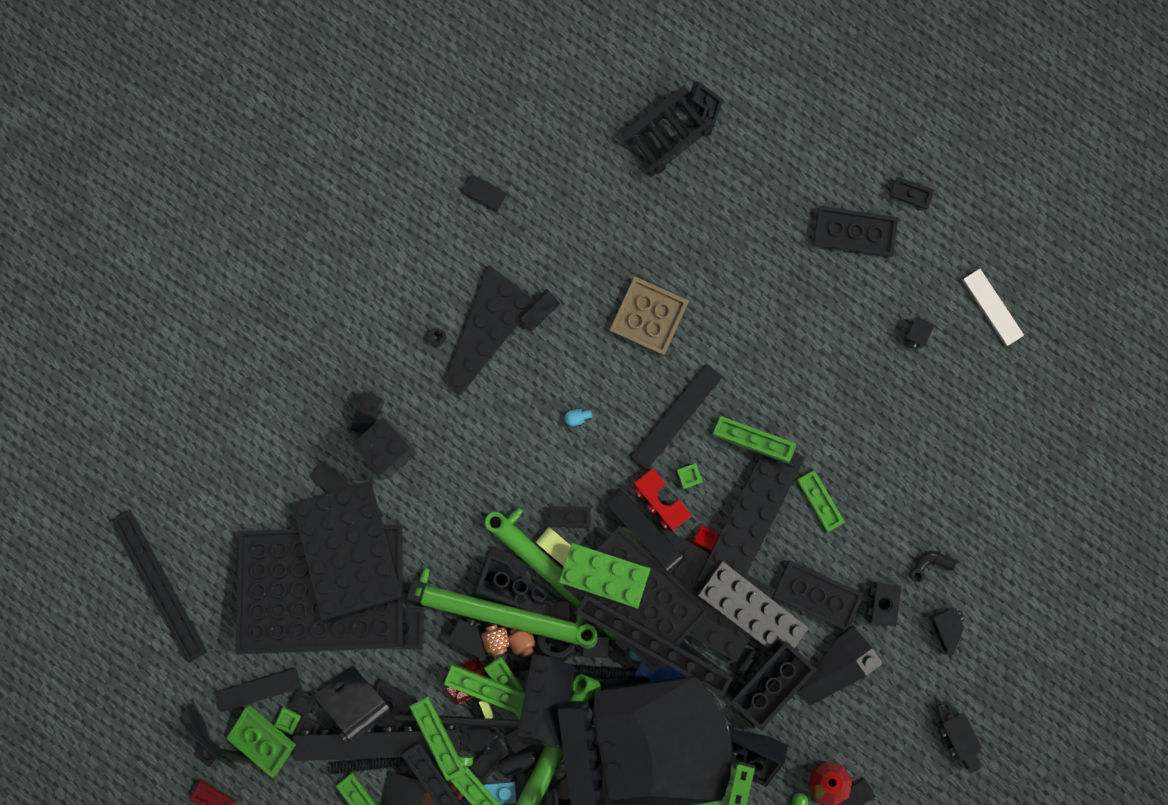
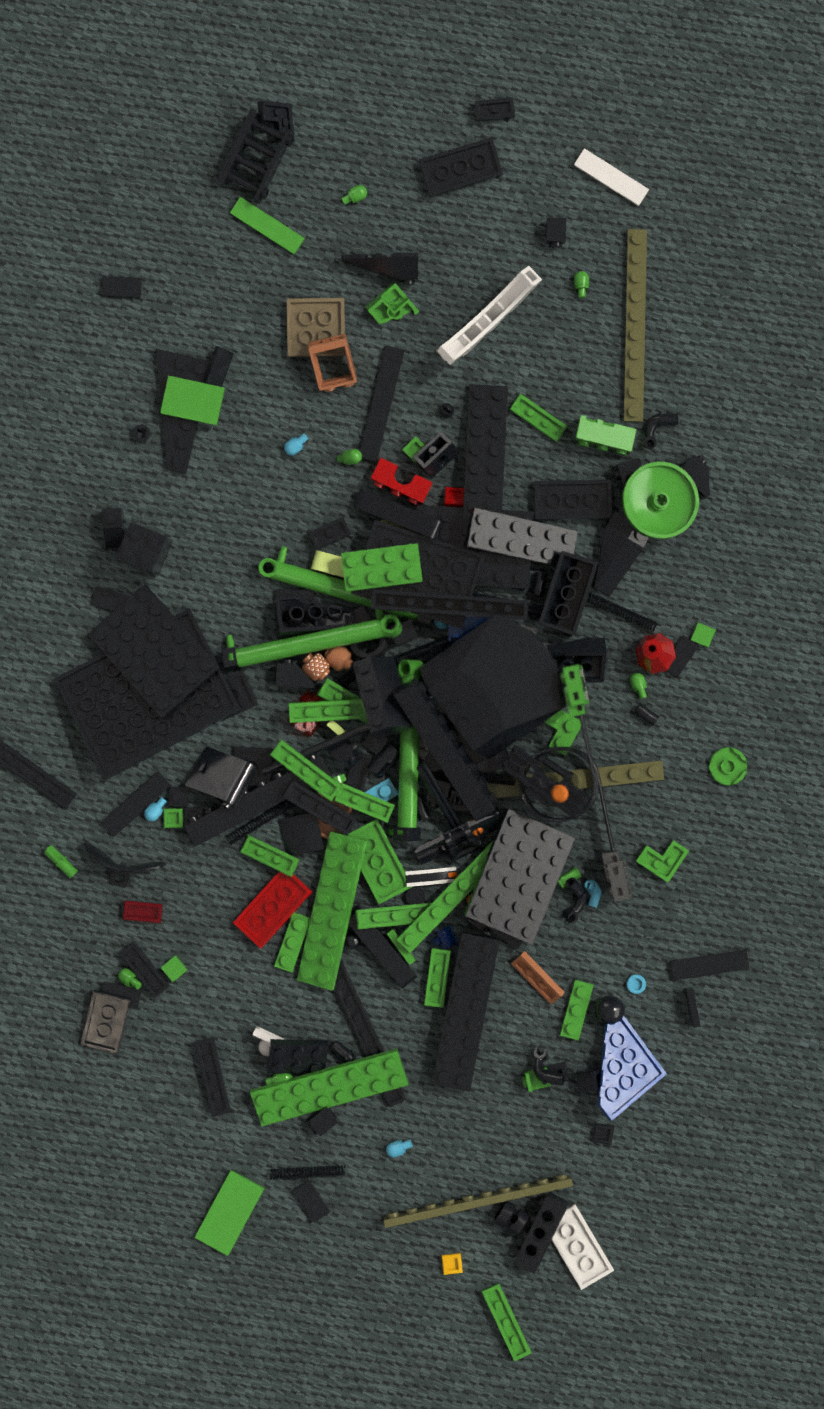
camera: 20 degrees left, 5 degrees up
bright green plate [226,706,296,778] -> none
bright green plate [713,416,796,464] -> none
black hinge [936,701,981,772] -> none
none -> bright green axle [44,845,78,879]
none -> medium azure cylinder [144,797,167,822]
none -> bright green tile [160,376,225,426]
none -> bright green tile [230,197,305,255]
none -> nougat window [308,333,357,392]
none -> bright green cylinder [337,449,362,465]
none -> bright green cylinder [341,185,367,205]
none -> black wedge [341,253,418,285]
none -> bright green slope [365,282,420,324]
none -> black brick [413,431,459,479]
none -> white arch [437,266,542,365]
none -> black hinge [439,403,454,419]
none -> bright green cylinder [574,271,589,299]
none -> bright green wedge [574,415,636,456]
none -> black piece [586,592,658,632]
none -> bright green dish [622,462,699,539]
none -> olive plate [624,229,647,422]
none -> bright green tile [690,622,716,647]

